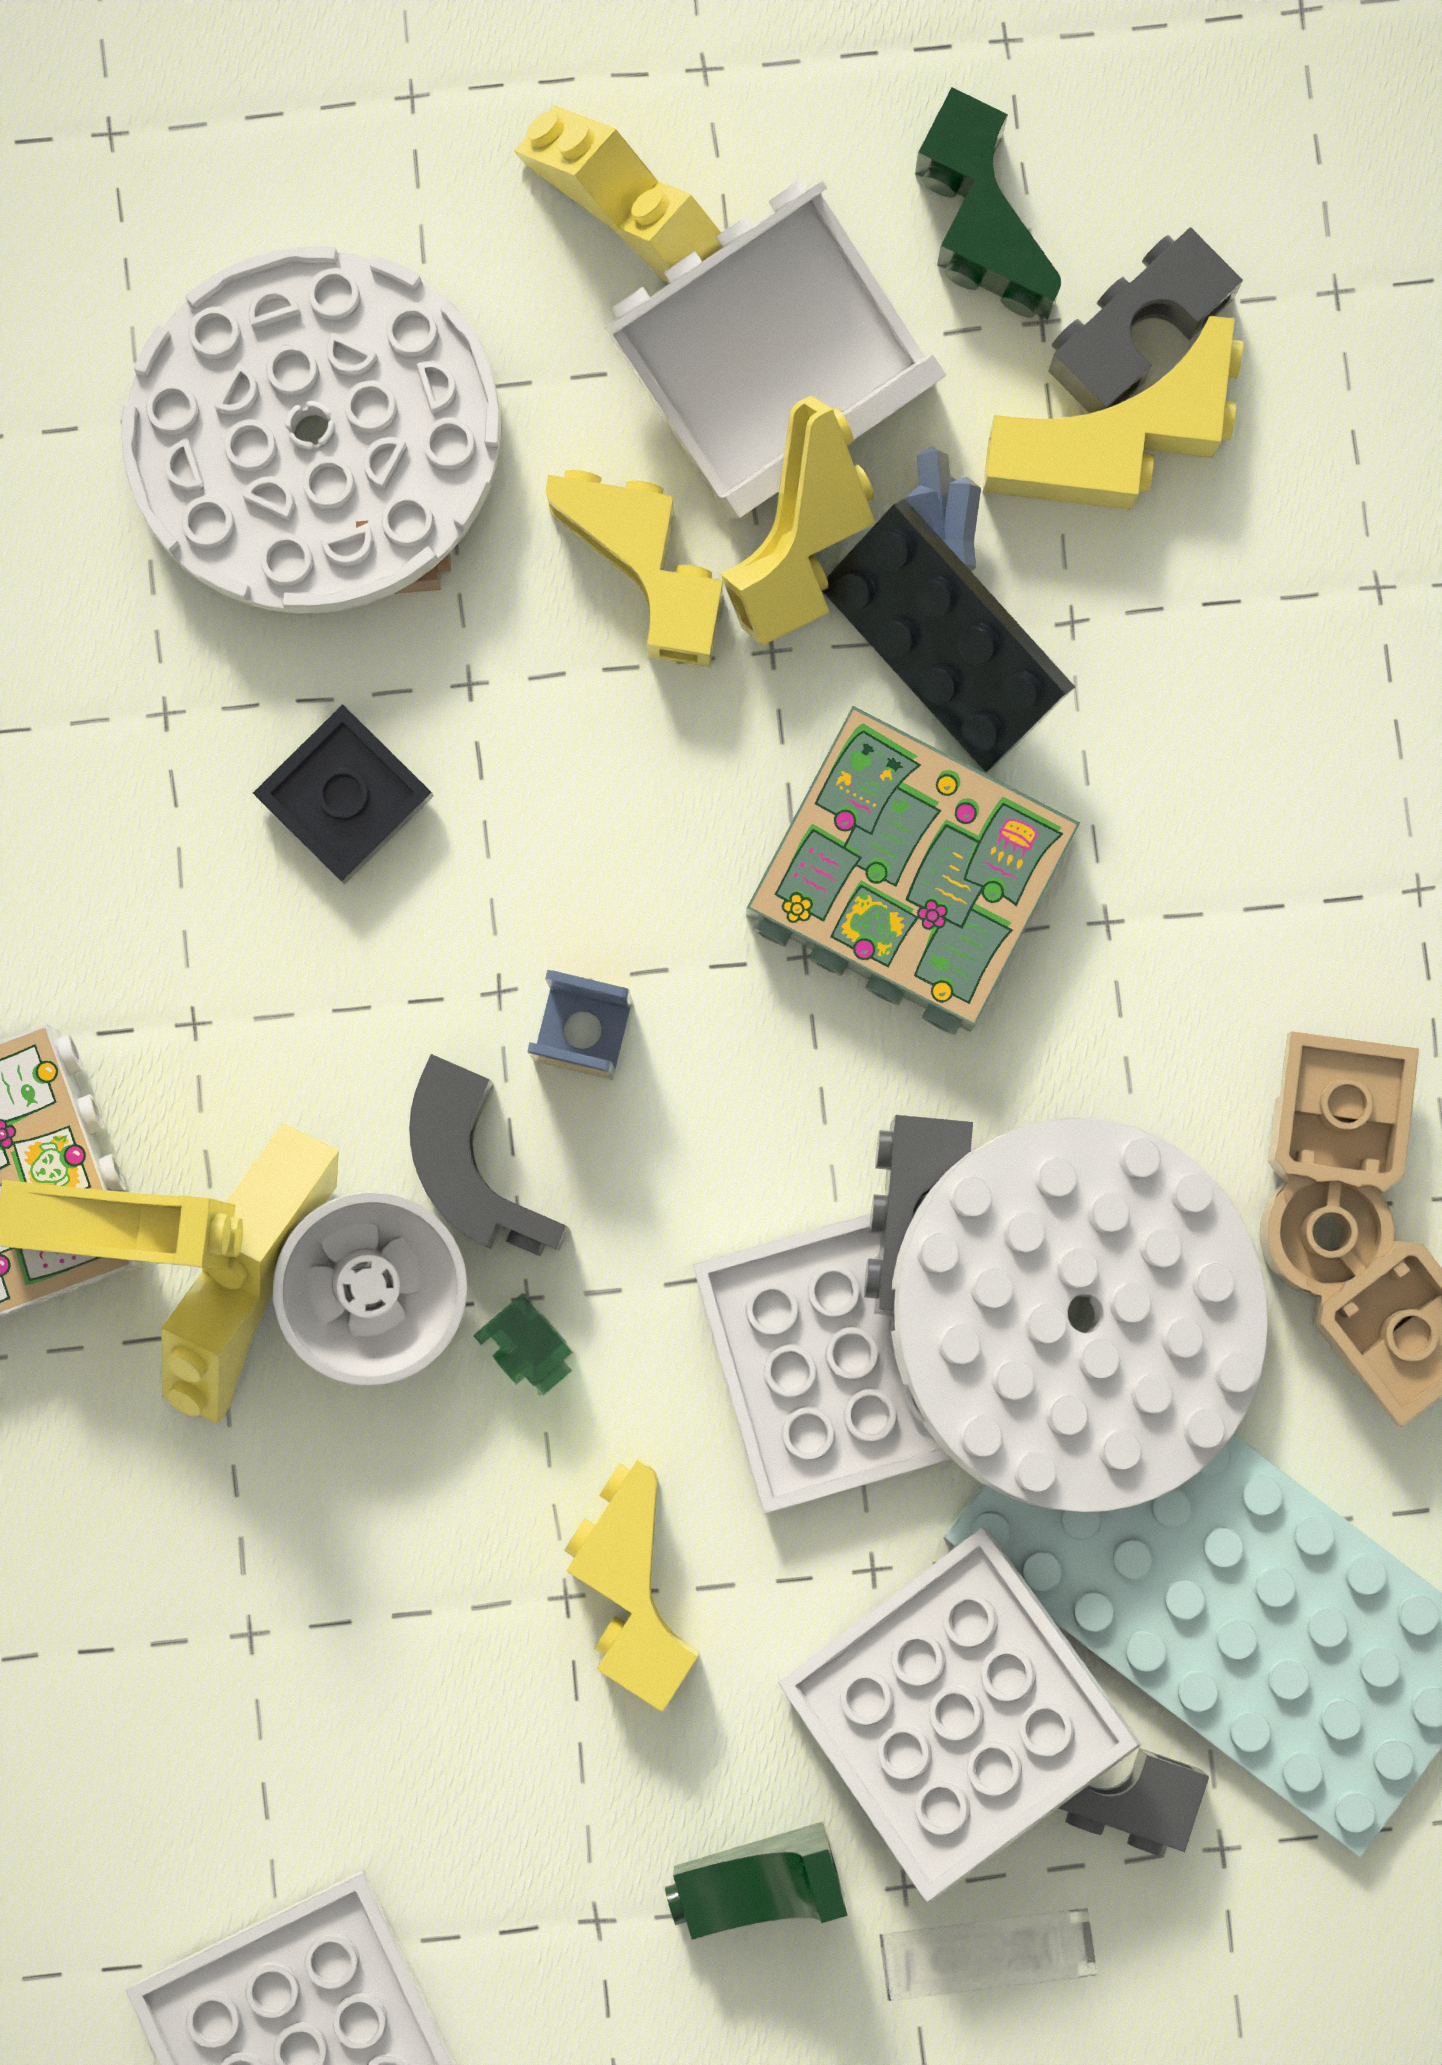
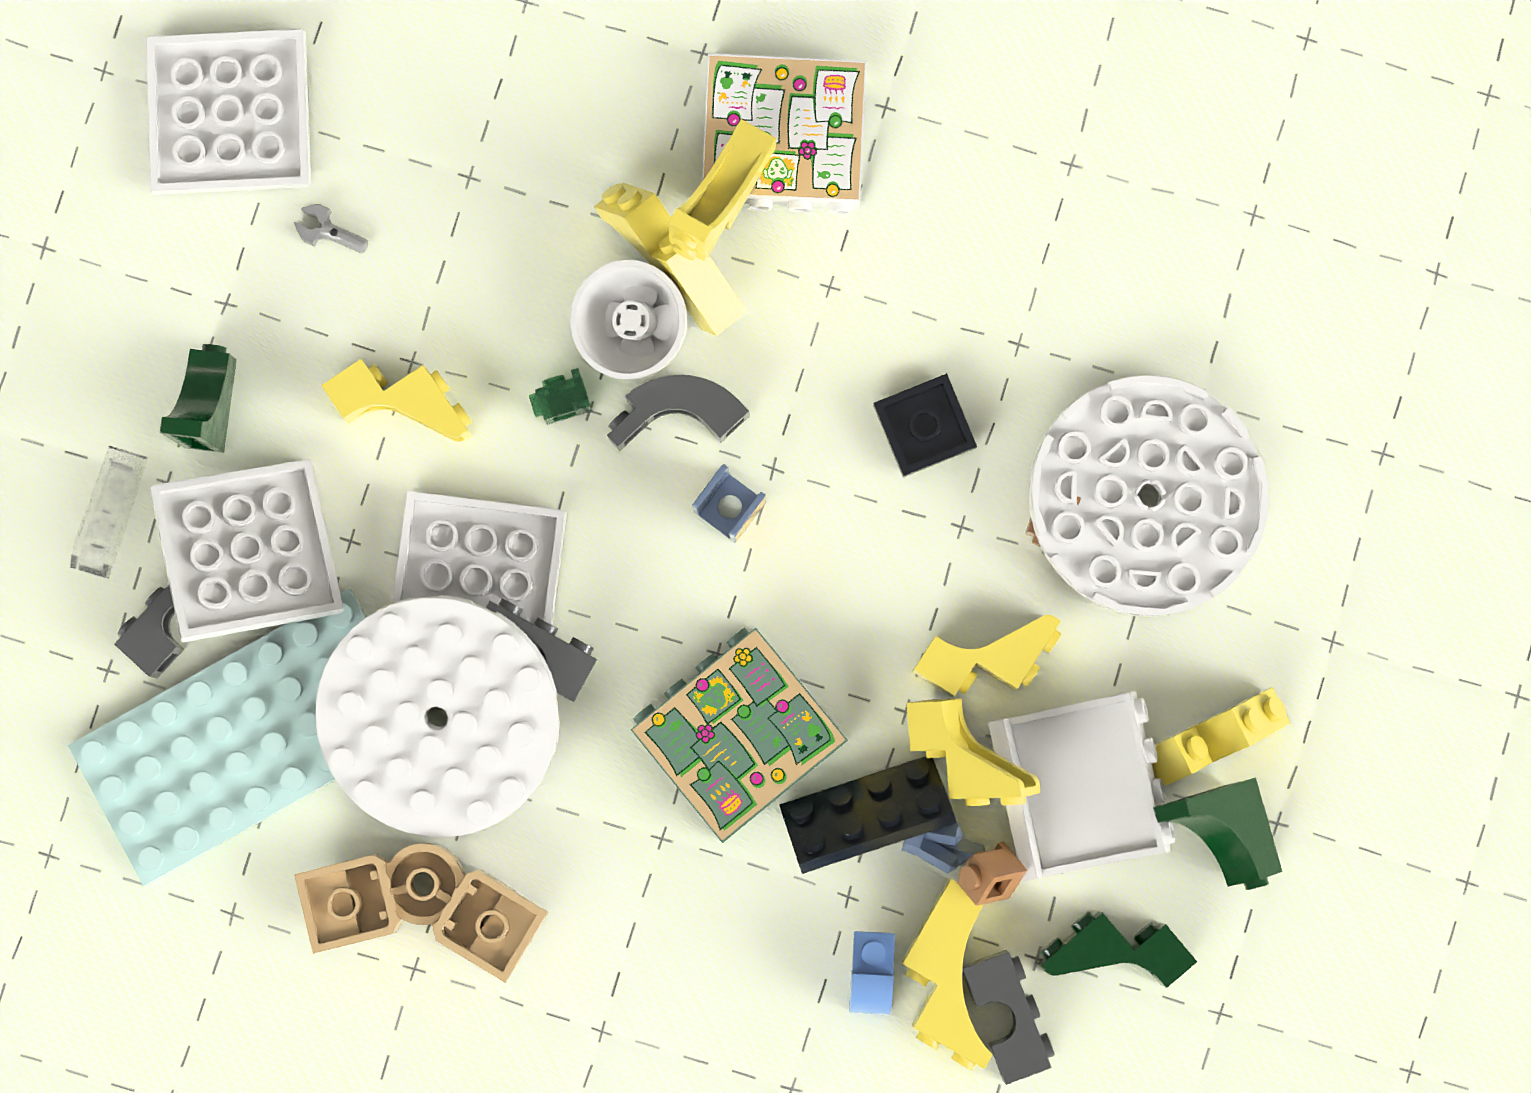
camera: 115 degrees right, 0 degrees up
none -> light grey bar [294,204,368,253]
none -> medium blue brick [849,931,895,1015]
none -> medium nougat brick [957,842,1028,906]
none -> dark green arch [1153,777,1283,890]

